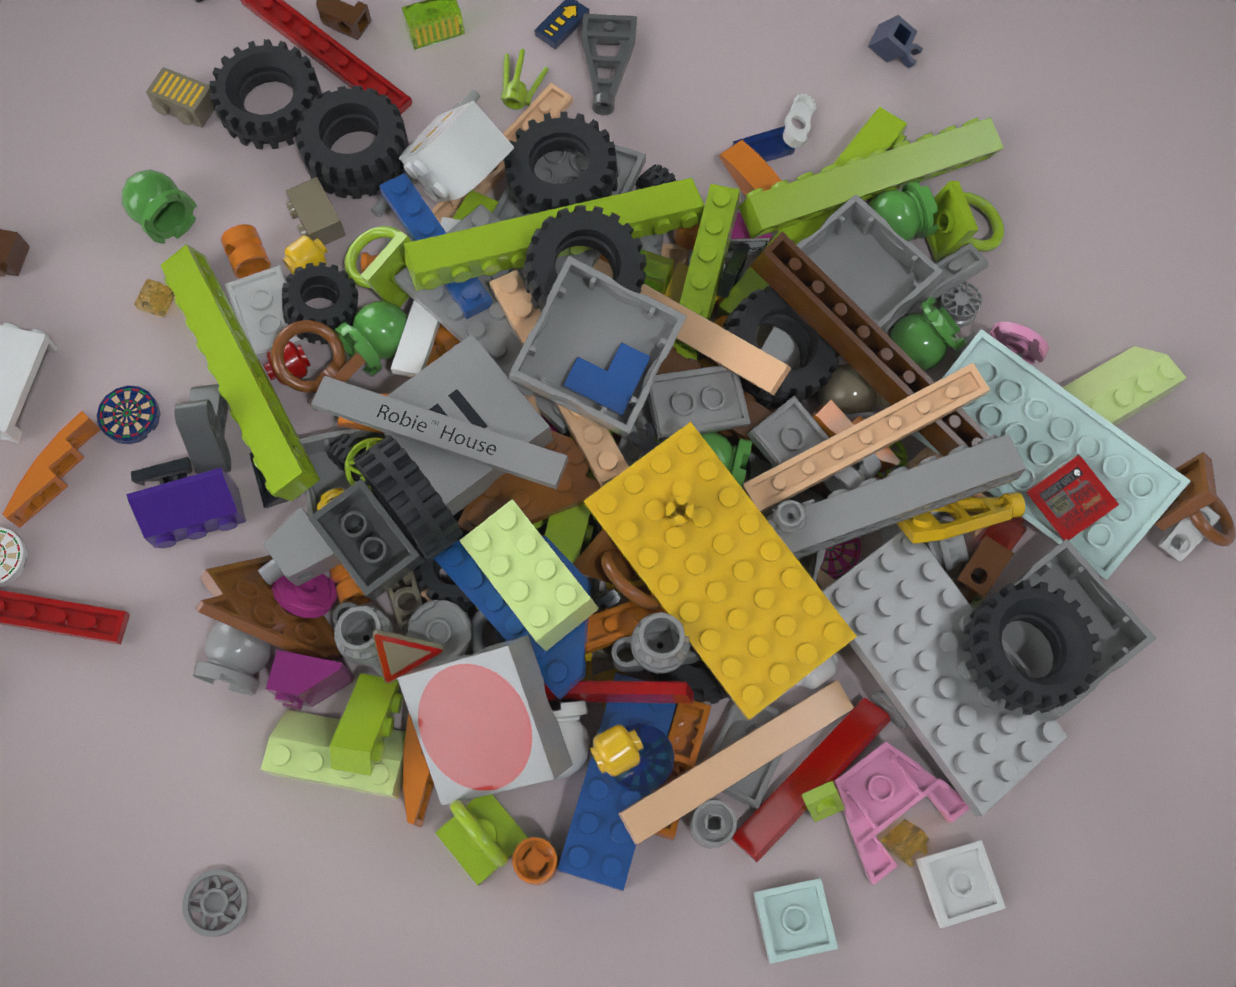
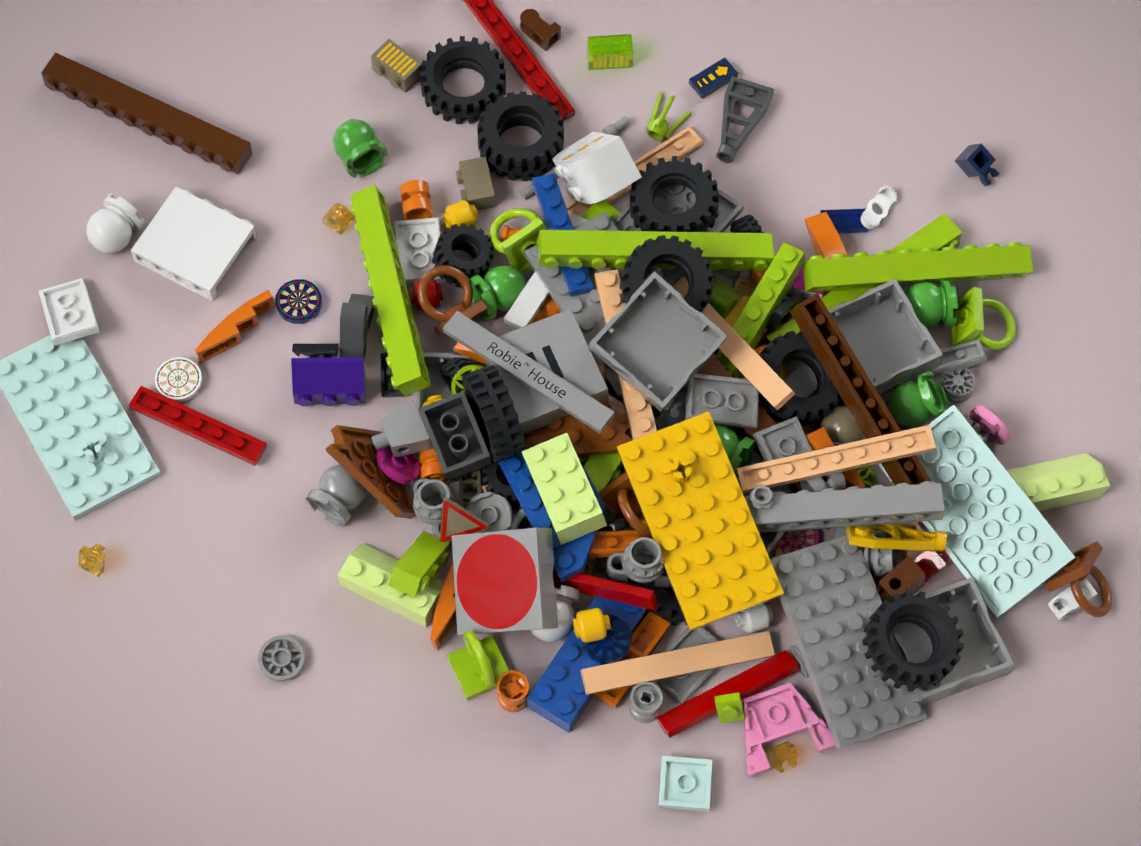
camera: 15 degrees right, 5 degrees down
magenta slope [266,650,354,710] -> none
blue tile [563,342,651,416] -> none
white plate [916,840,1006,928] -> none
red tile [1026,454,1119,541] -> none

